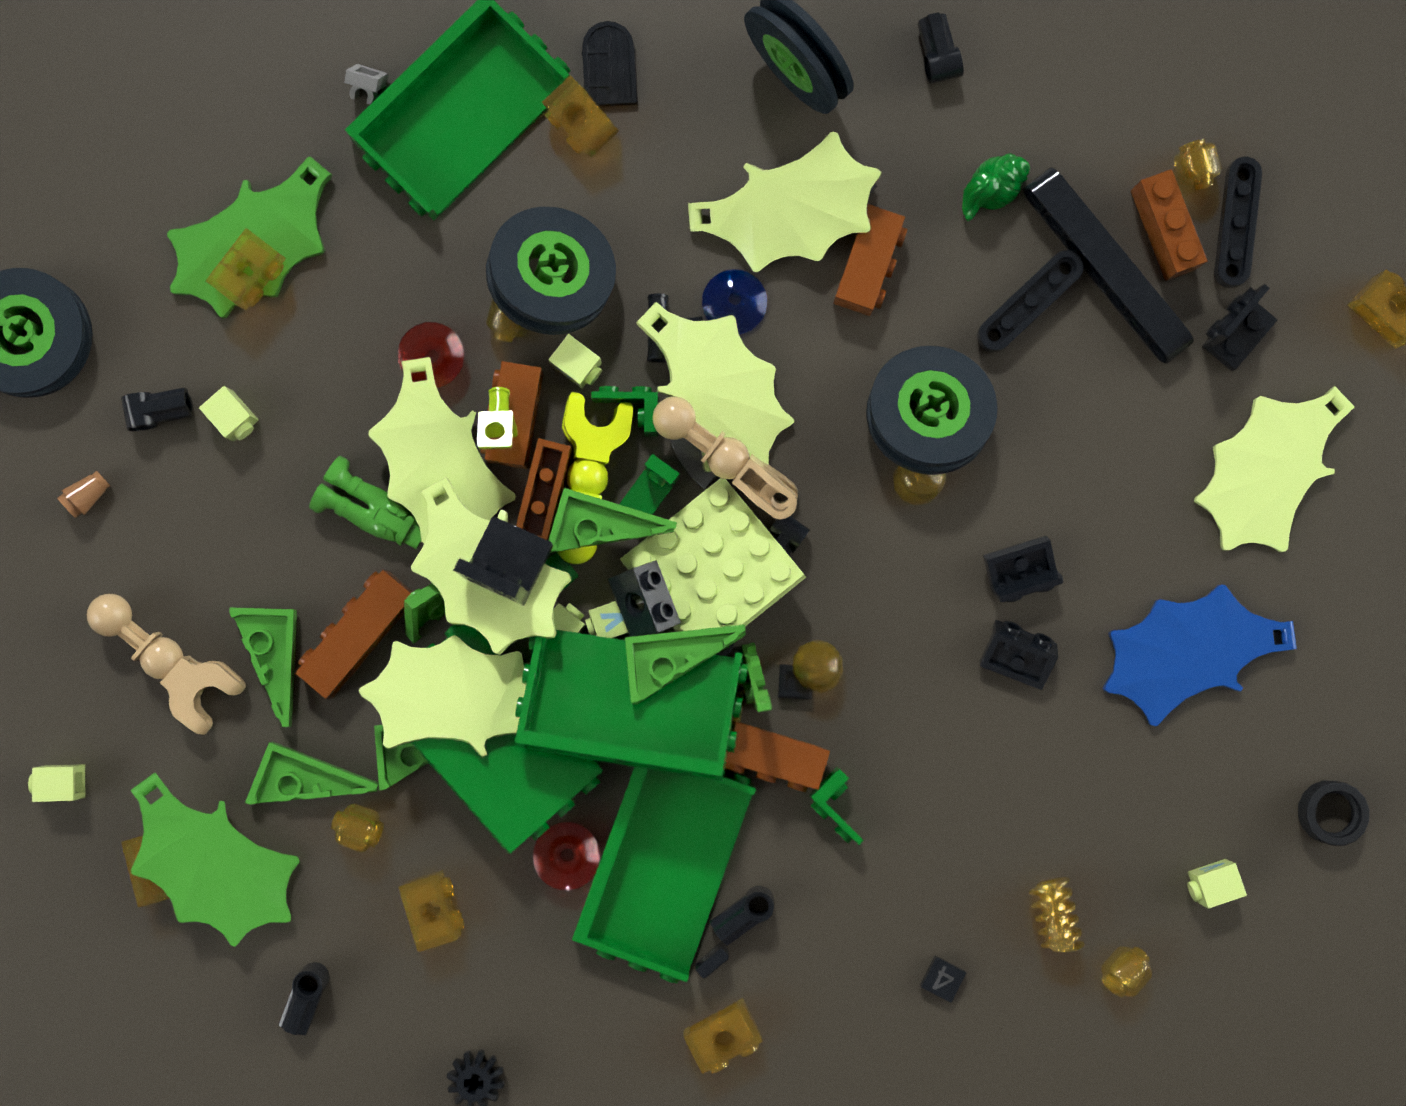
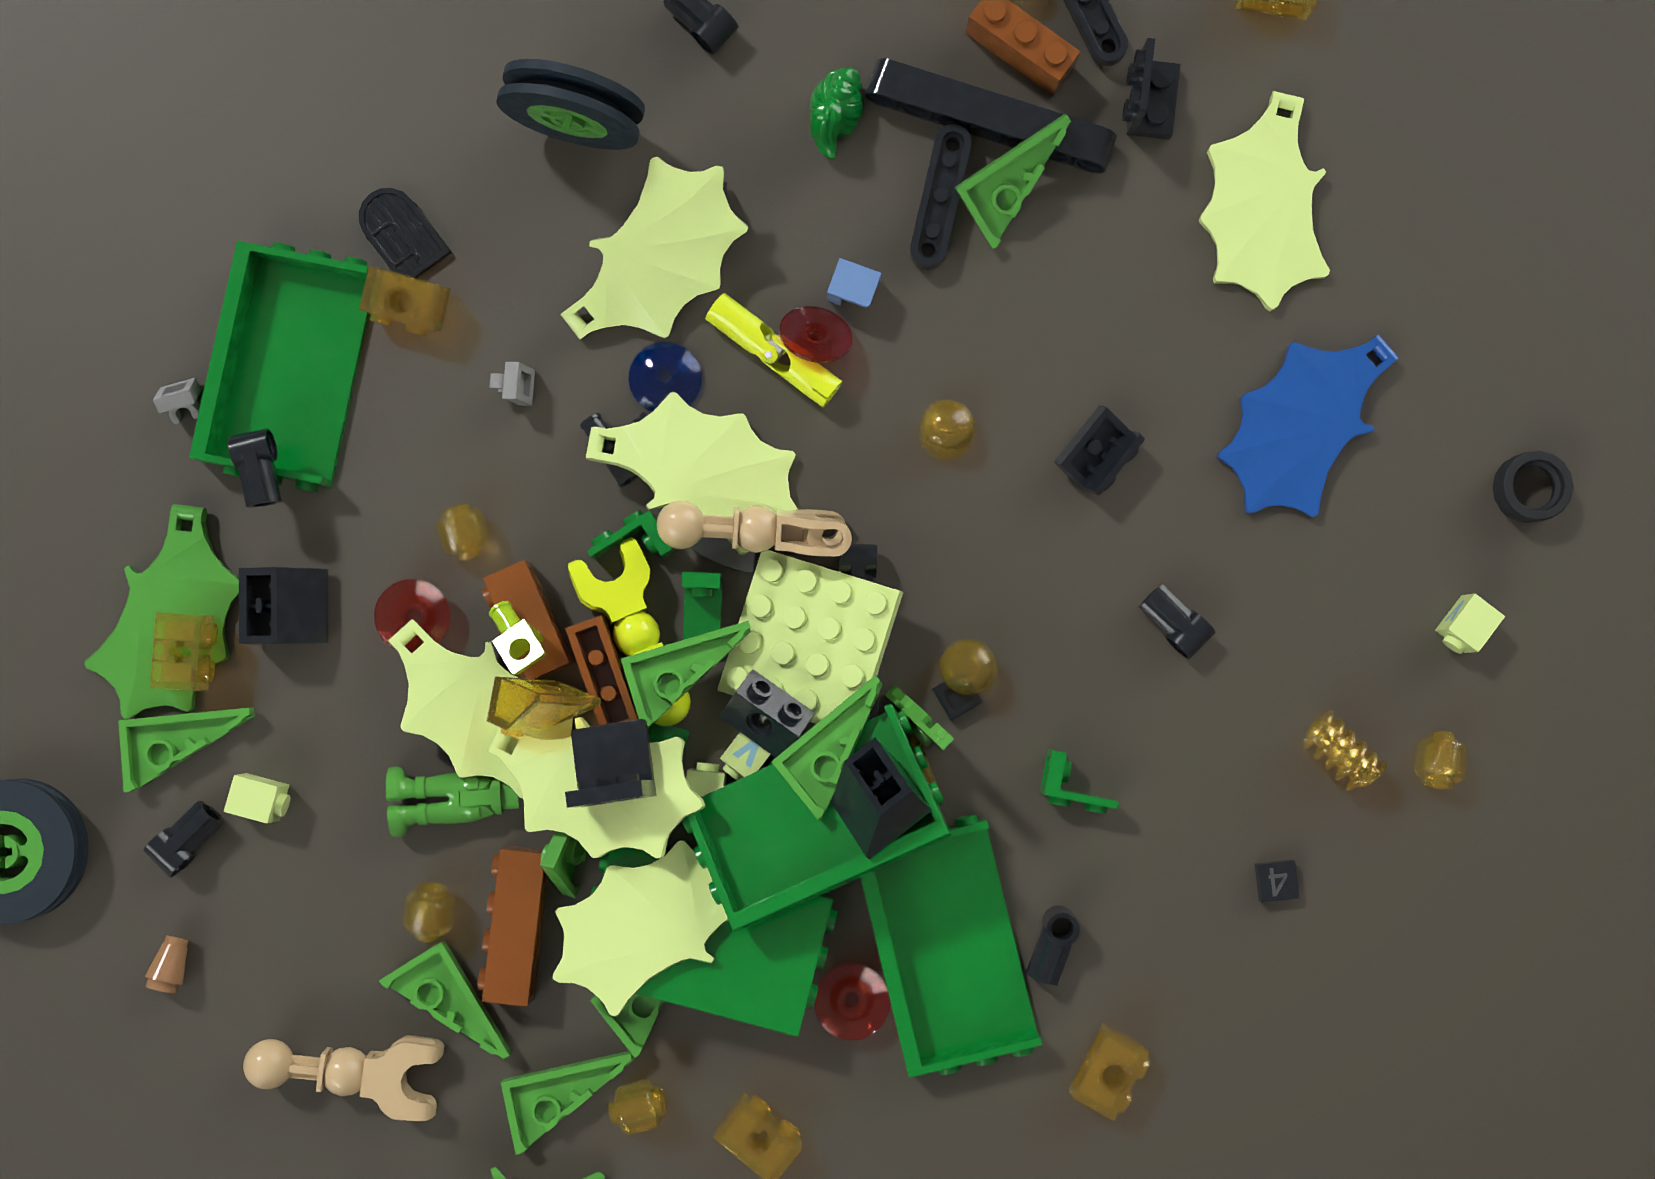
camera: 30 degrees left, 0 degrees up
black wheel [486,206,616,335] -> none
yellowish green brick [548,334,602,389] -> none
black tile [695,942,729,979] -> none
dark orange brick [725,720,830,793] -> none
dark orange brick [833,204,908,316] -> none
black wheel [866,346,998,475] -> none
black bracket [980,620,1058,690] -> none
none -> bright green wing [118,707,255,792]
none -> black piece [228,428,282,508]
none -> black slope [239,567,328,645]
none -> clear yellow head [403,882,455,942]
none -> clear yellow slope [487,676,601,737]
none -> light grey tile [489,362,535,406]
none -> neon yellow piece [705,293,843,408]
none -> clear red dish [779,306,853,363]
none -> medium blue panel [827,258,882,308]
none -> black slope [831,737,932,860]
none -> bright green wing [954,114,1071,249]
none -> black piece [1138,584,1216,660]

